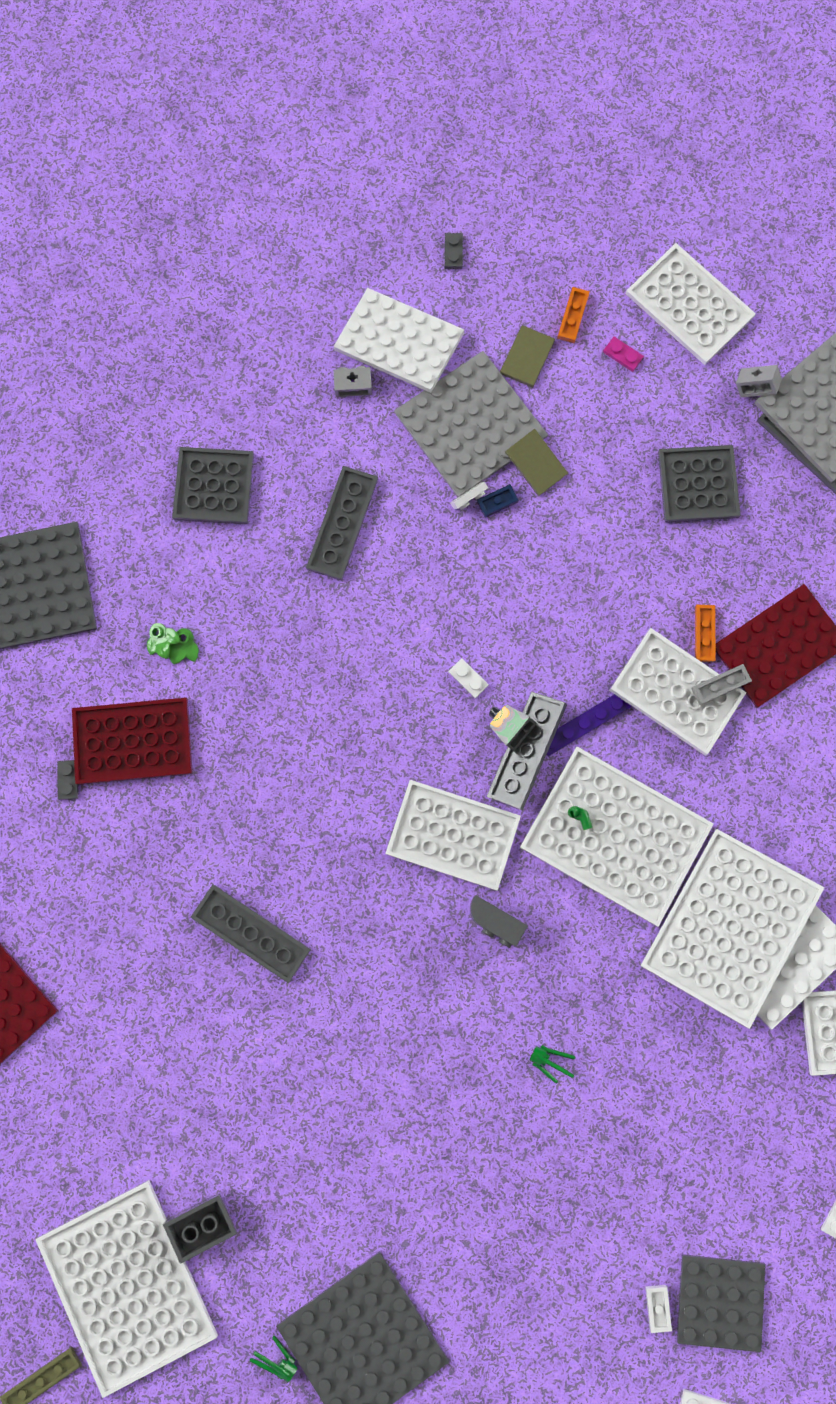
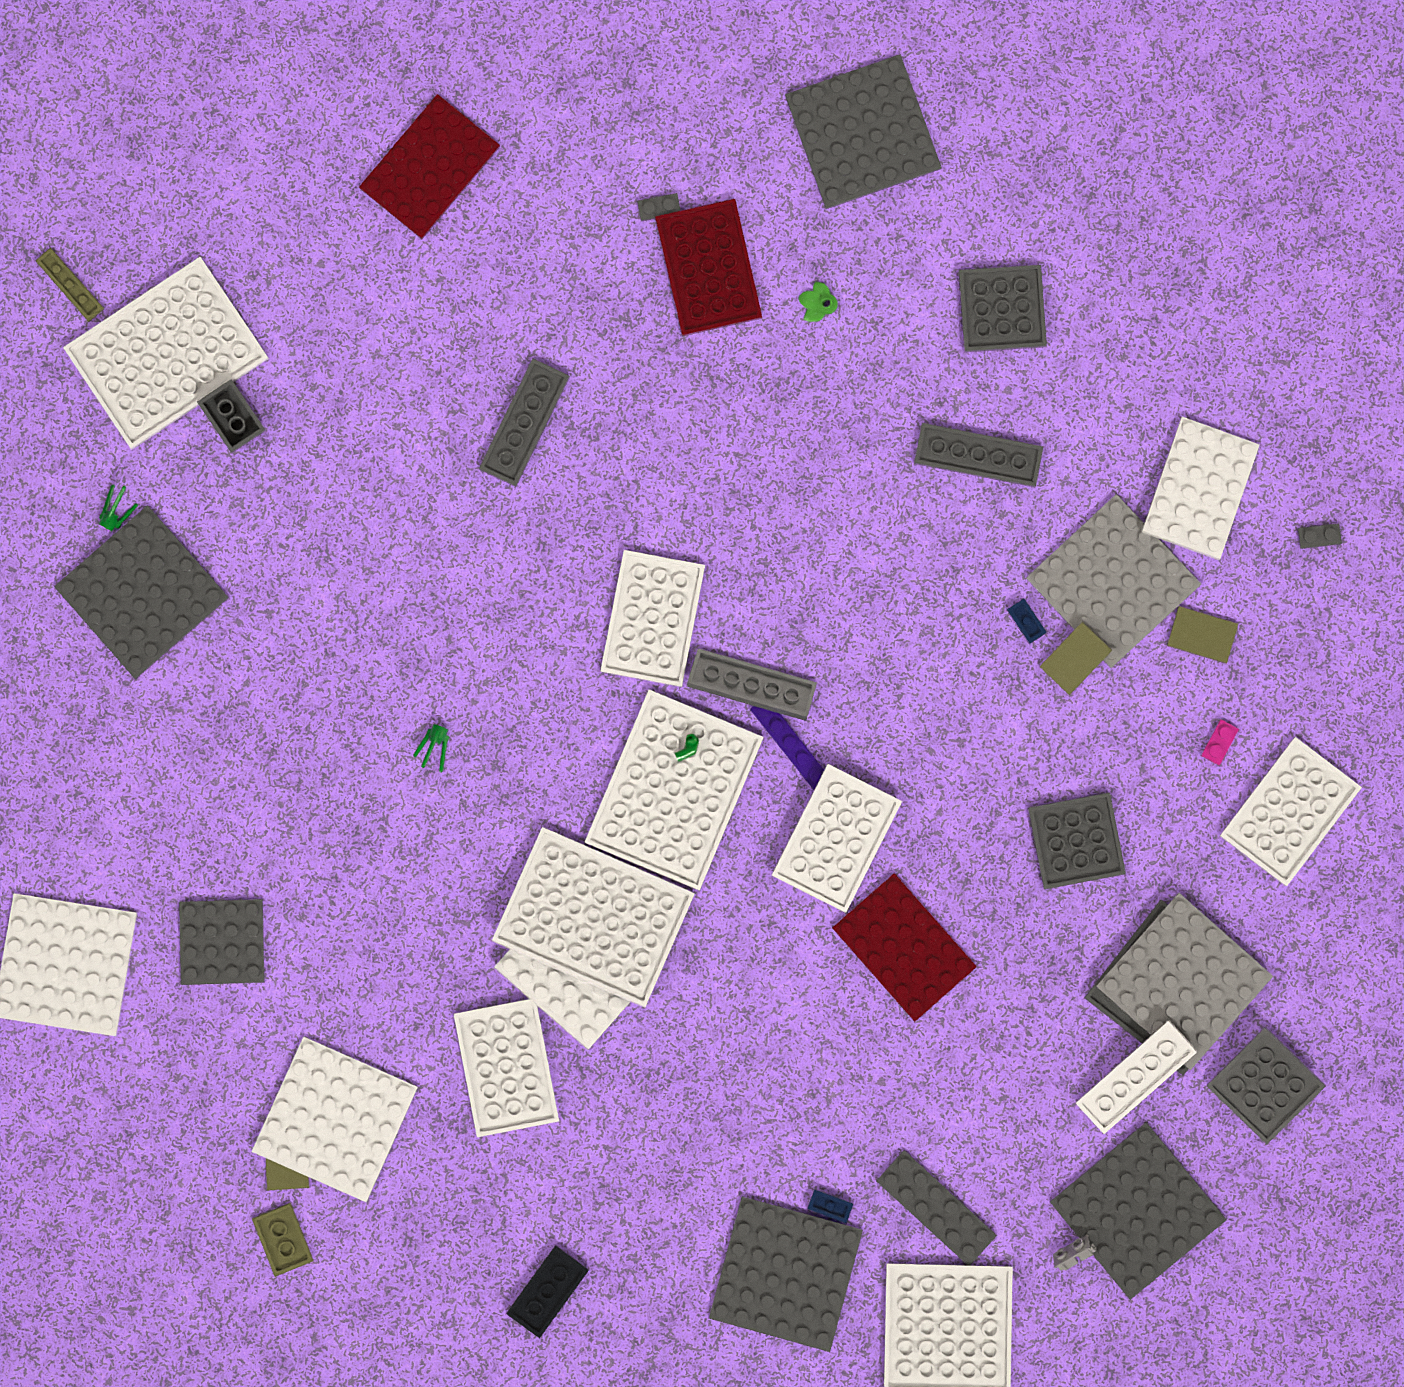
camera: 85 degrees right, 5 degrees up
bright green plate [147,623,181,659] -> none
light grey brick [333,366,372,397] -> none
white plate [448,658,489,699] -> none
white plate [450,482,488,510] -> none
dark grey brick [470,895,528,948] -> none
torso [489,705,537,751] -> none
orange plate [557,287,590,343] -> none
white plate [645,1285,672,1333] -> none
light grey plate [691,664,752,705] -> none
orange plate [695,604,716,662] -> none
light grey brick [736,365,782,397] -> none

